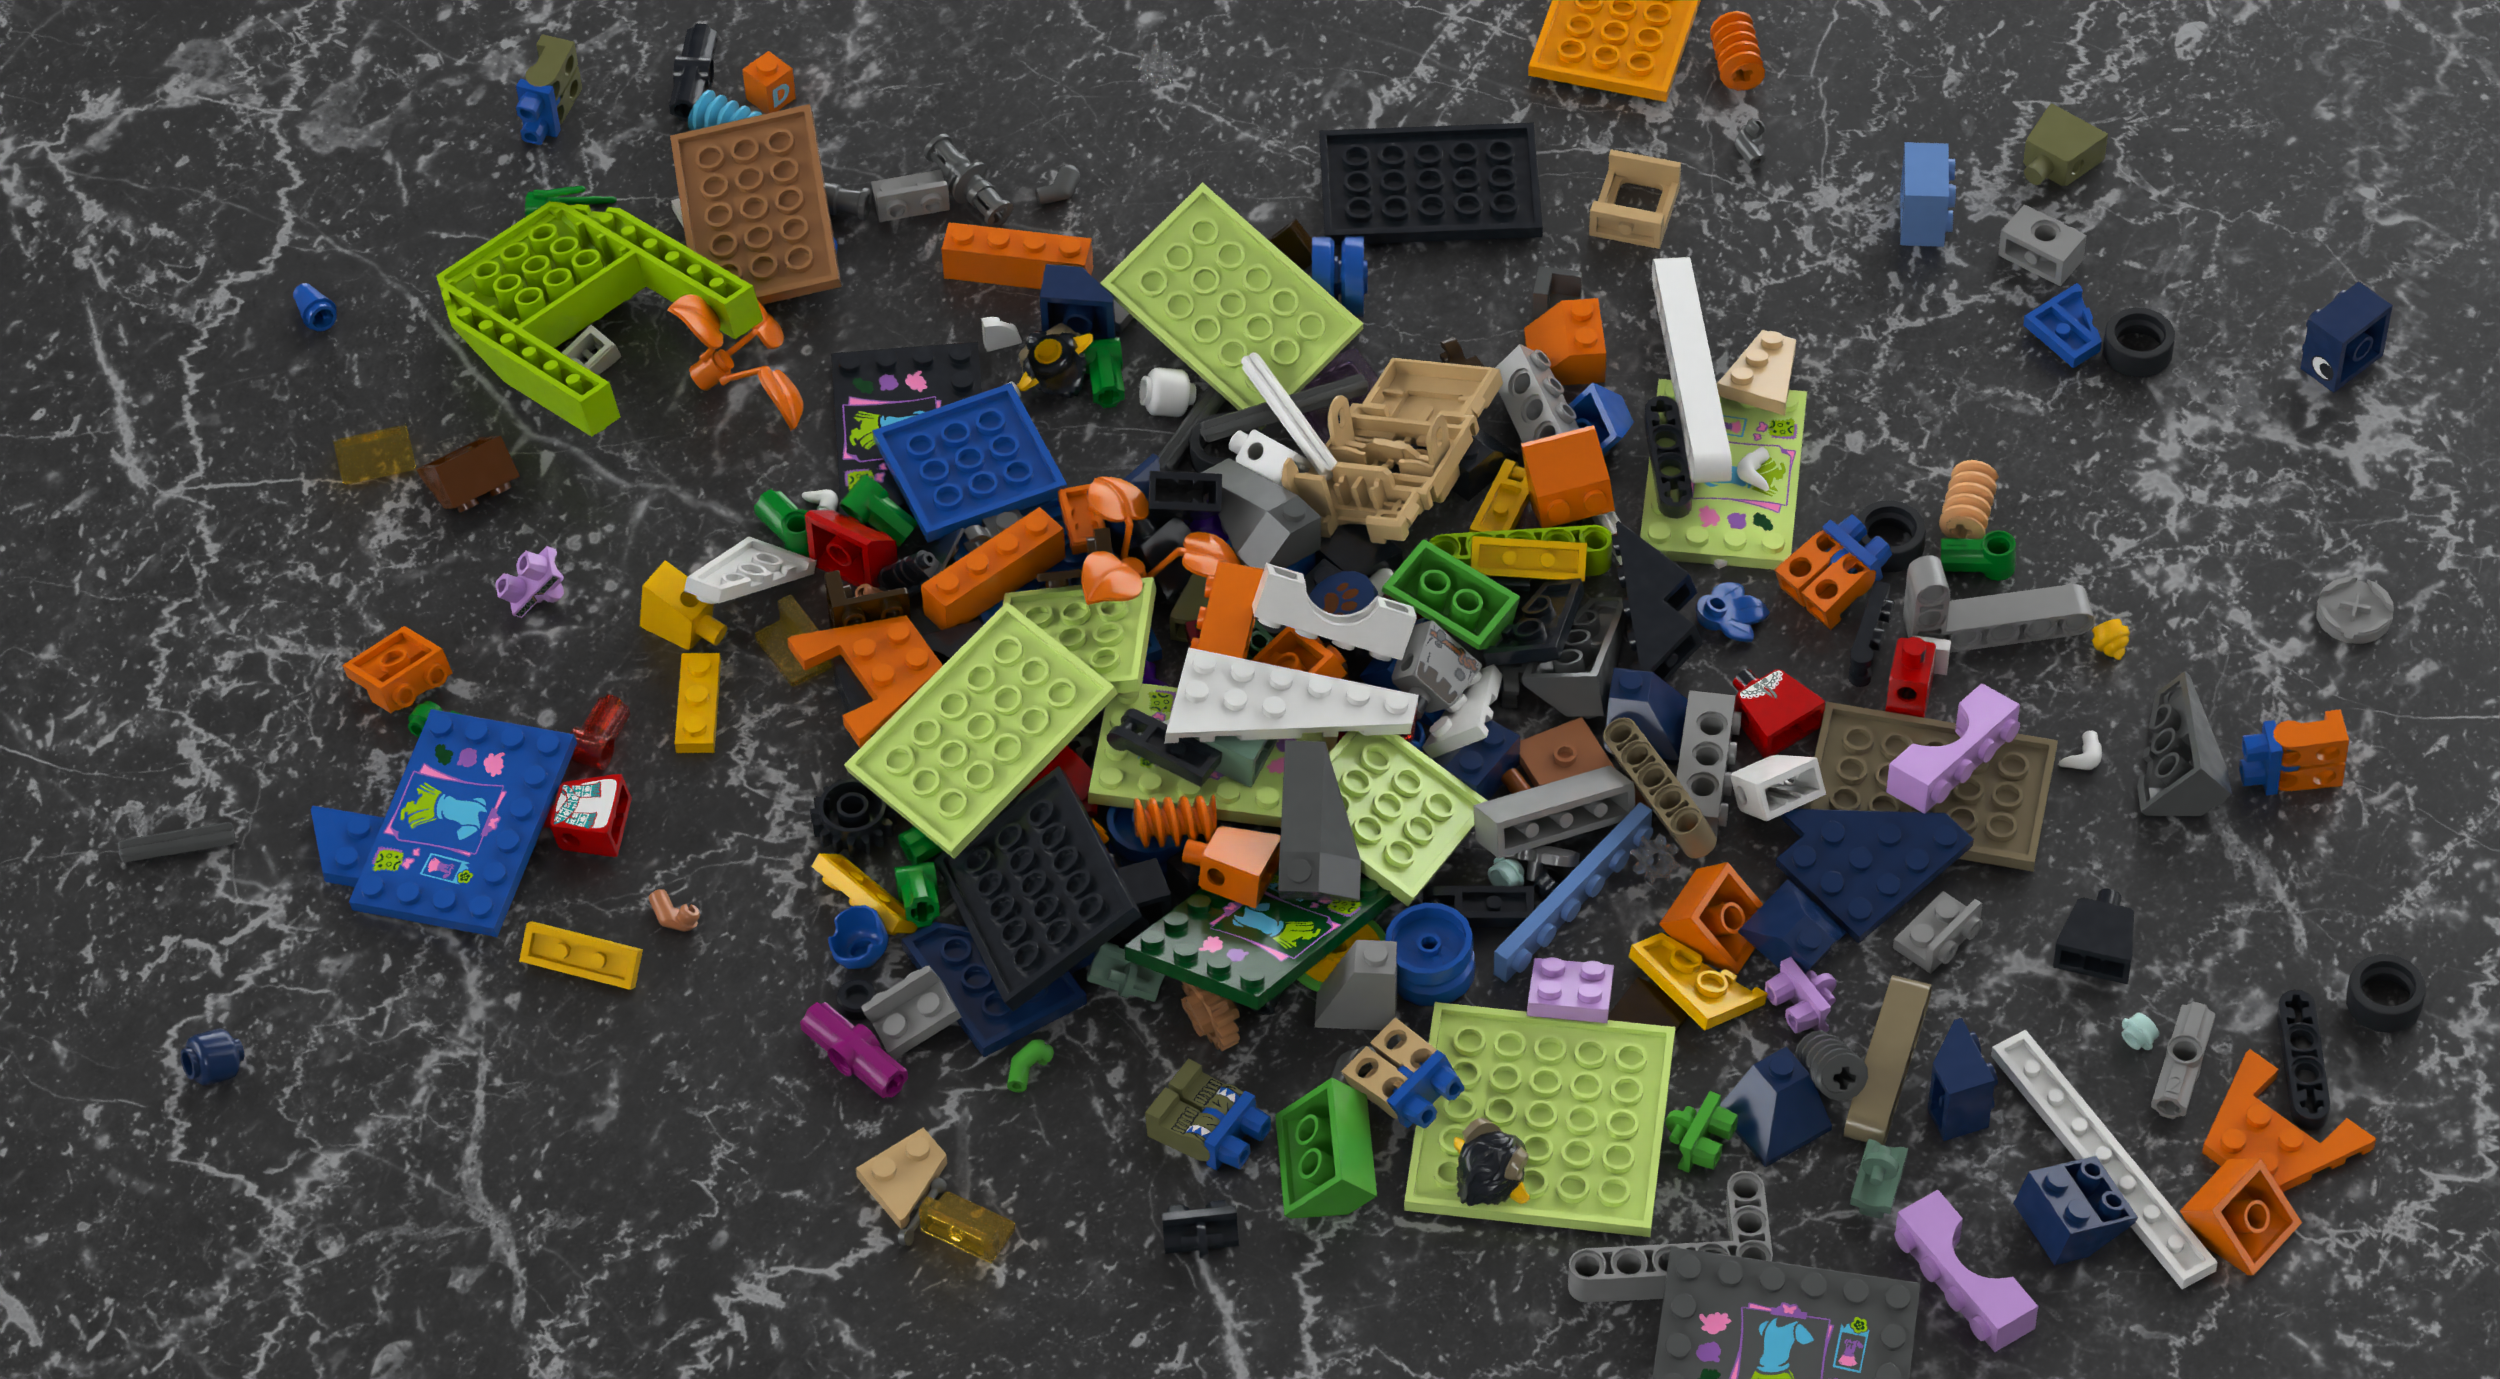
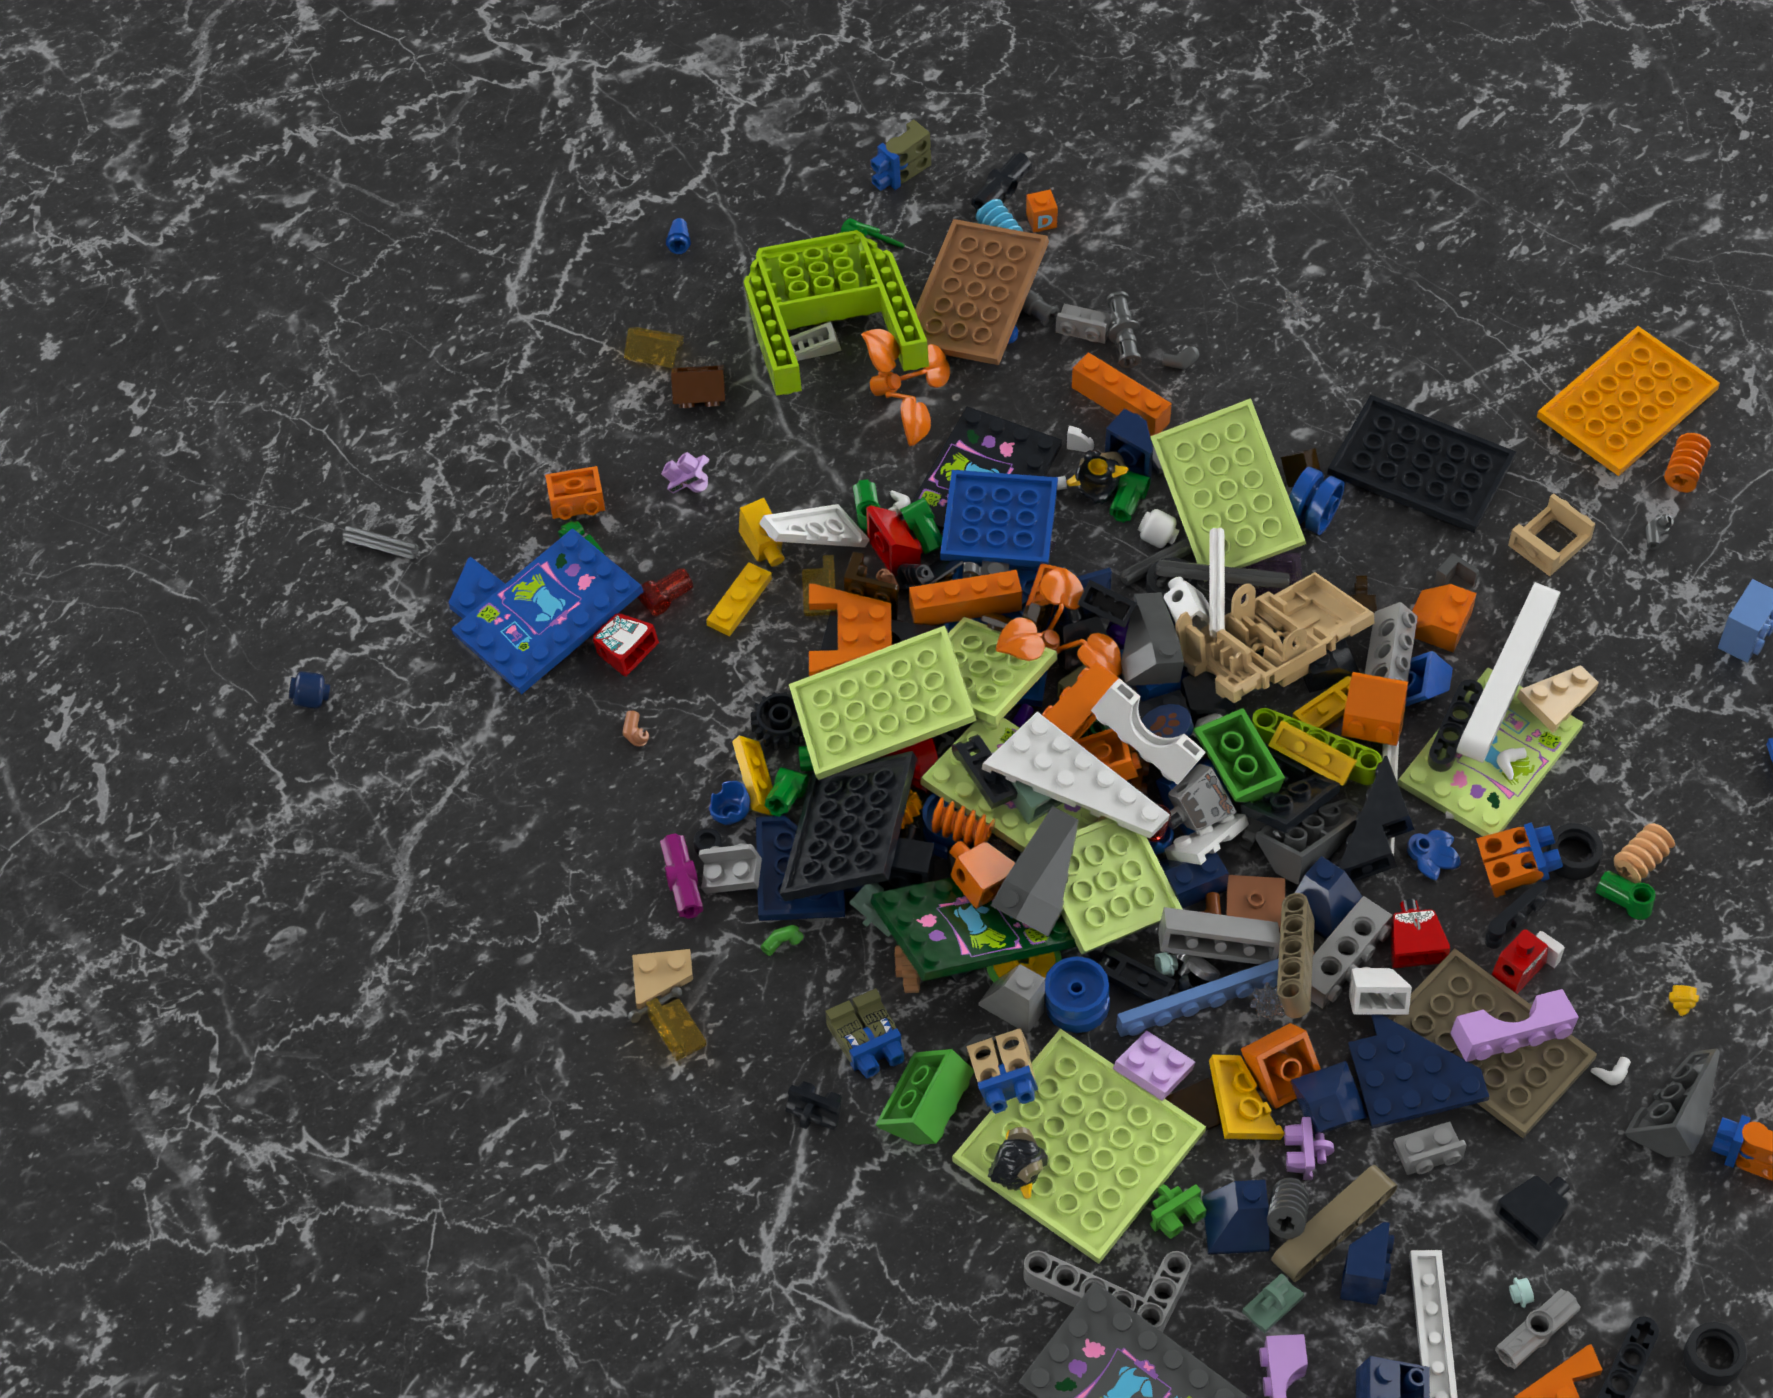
camera: 30 degrees right, 5 degrees up
yellow plate [519,921,643,990] -> none
light grey beam [1903,555,2095,653] -> none

